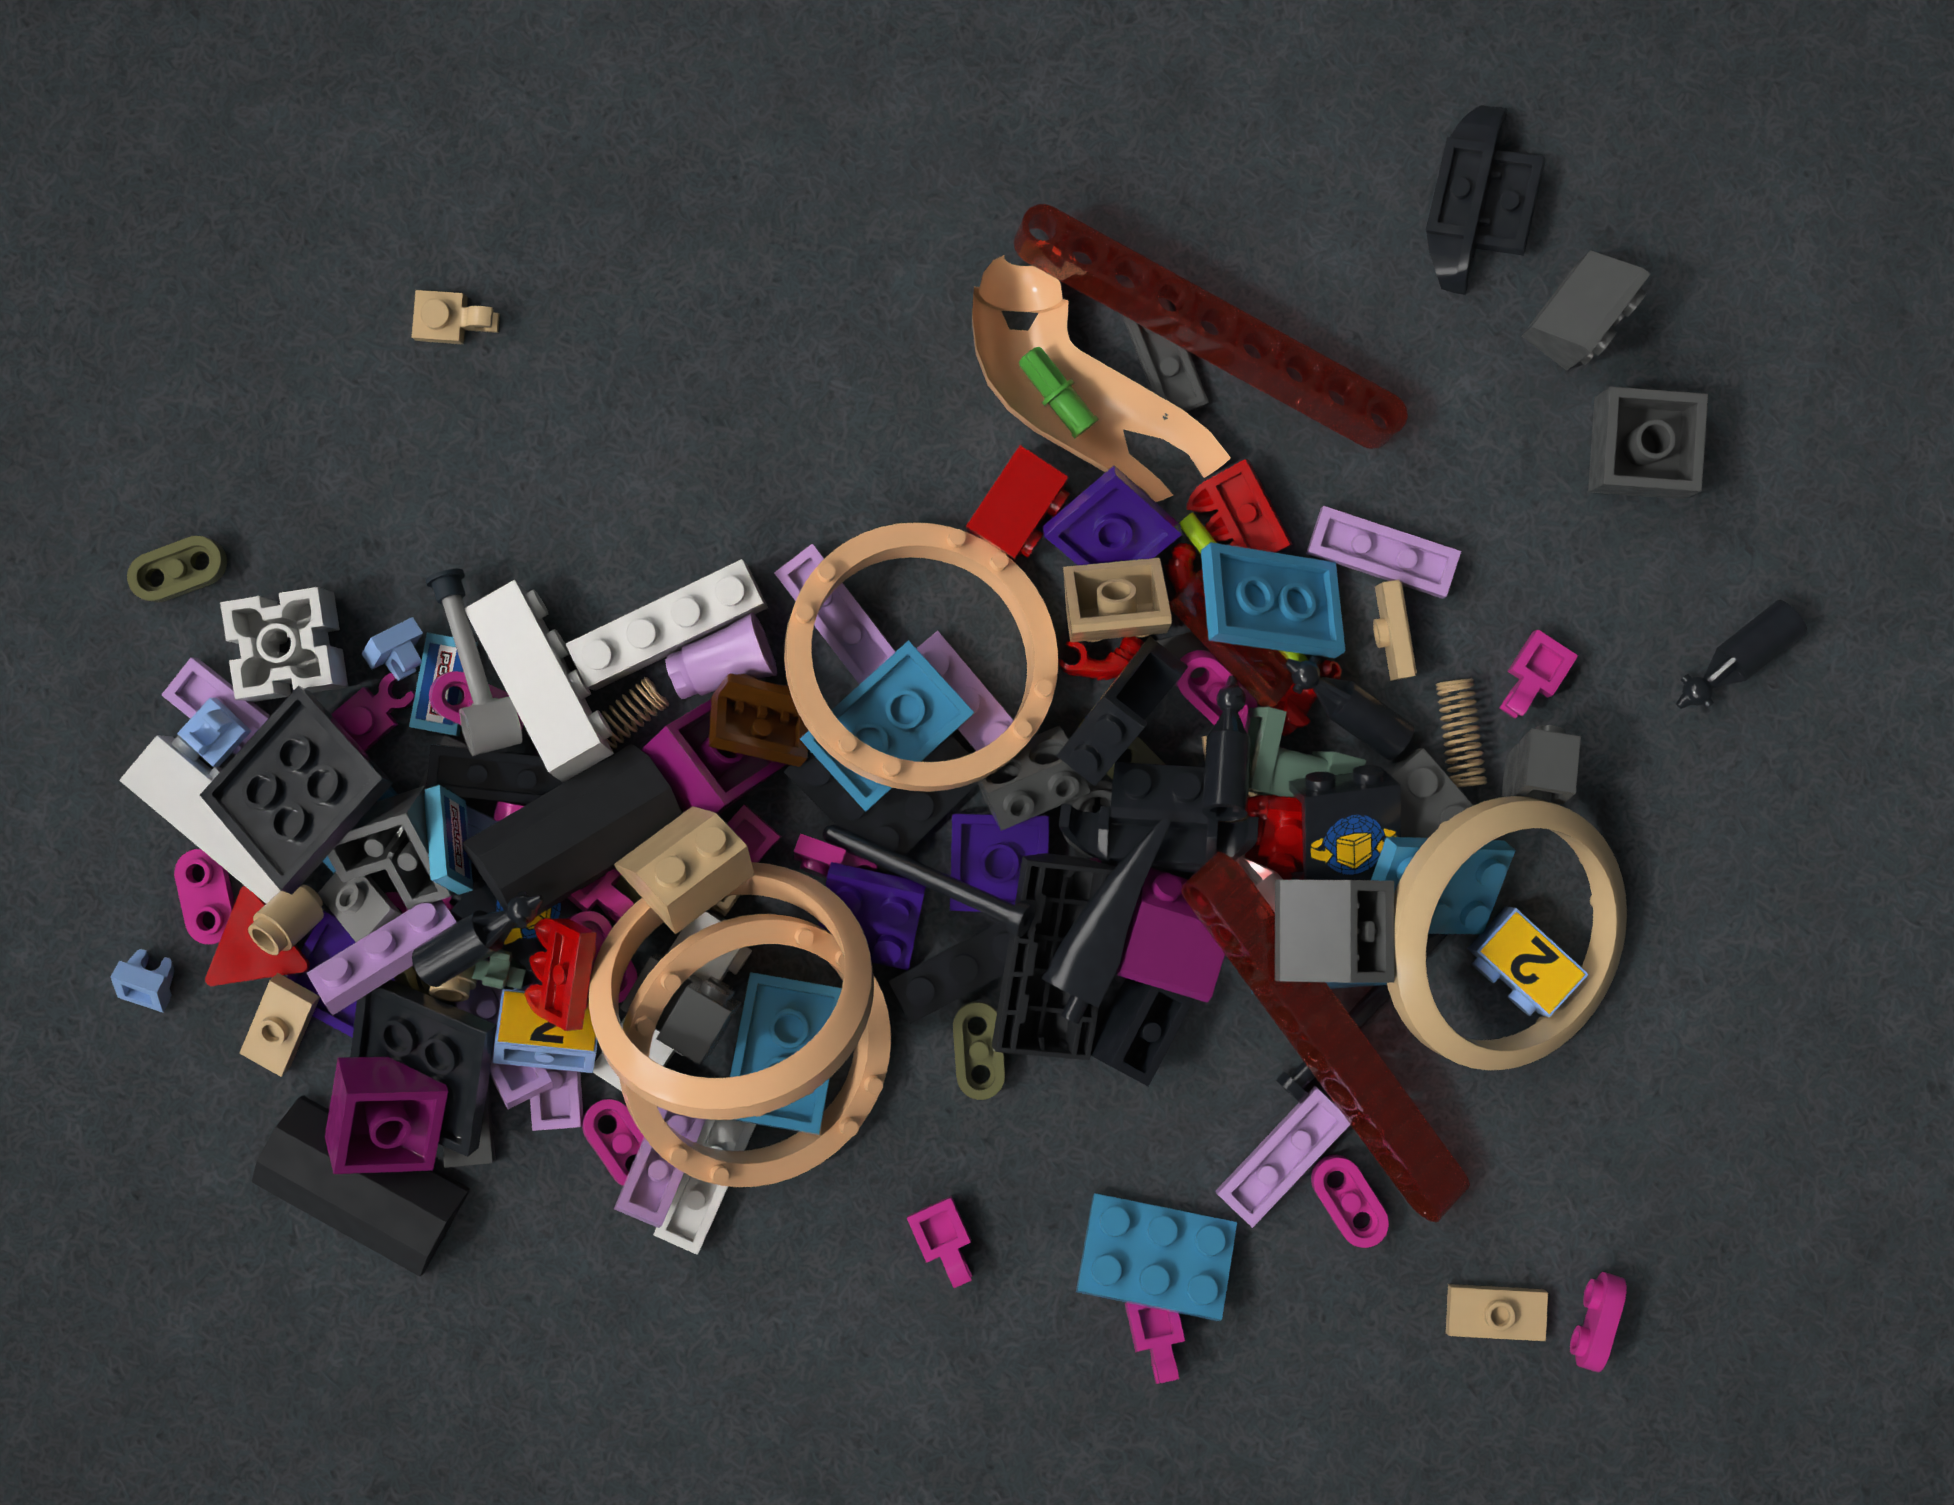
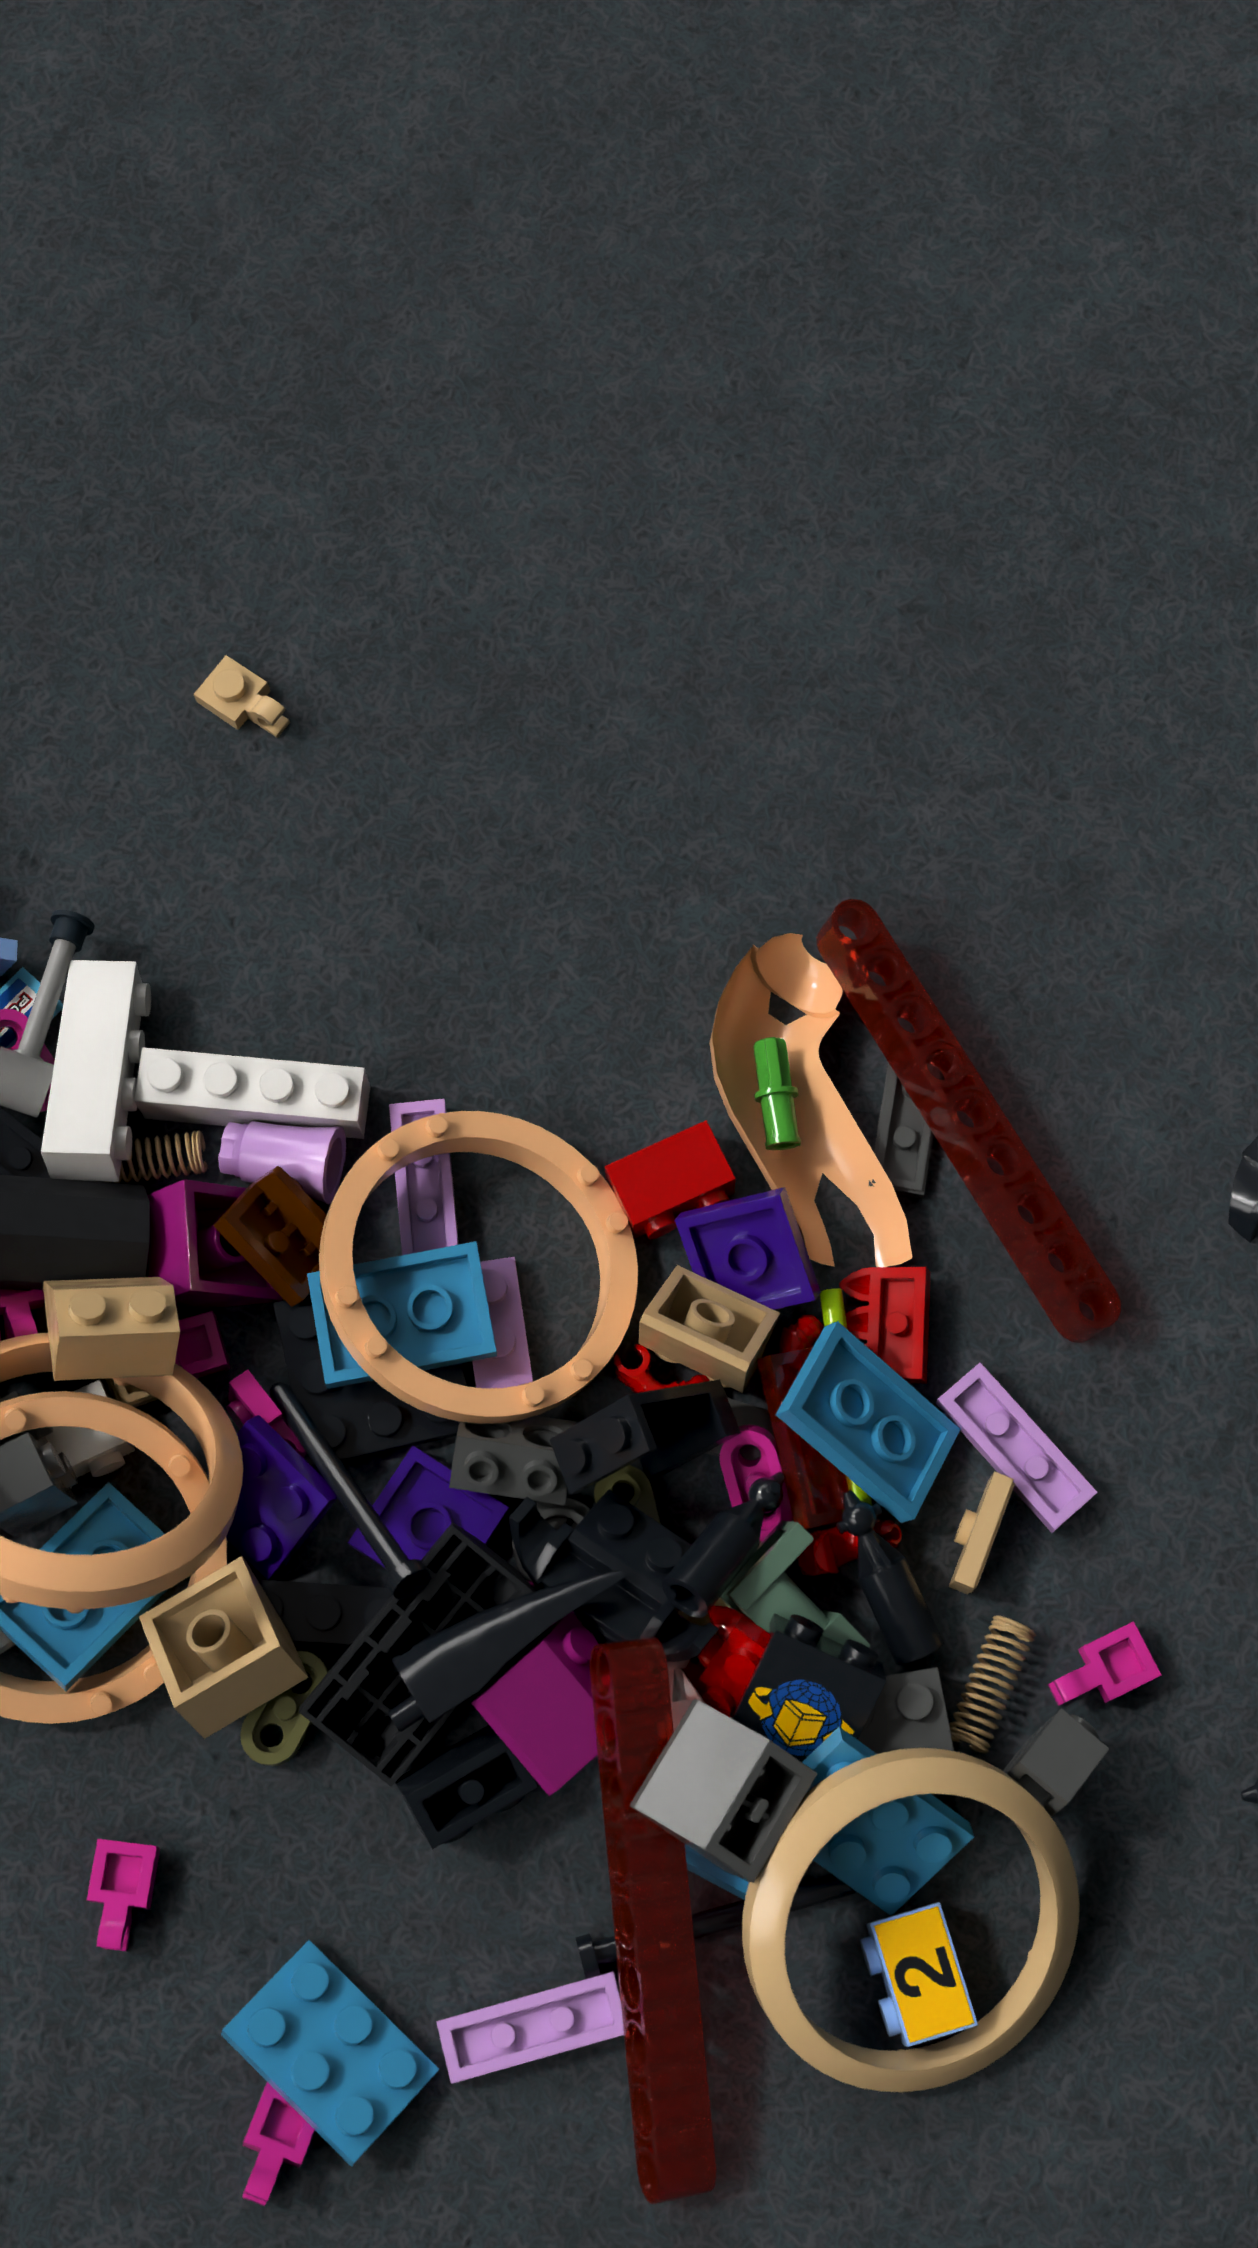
camera: 30 degrees right, 15 degrees down
dark pink plate [1311,1155,1389,1248] -> none
none -> tan slope [139,1556,308,1739]

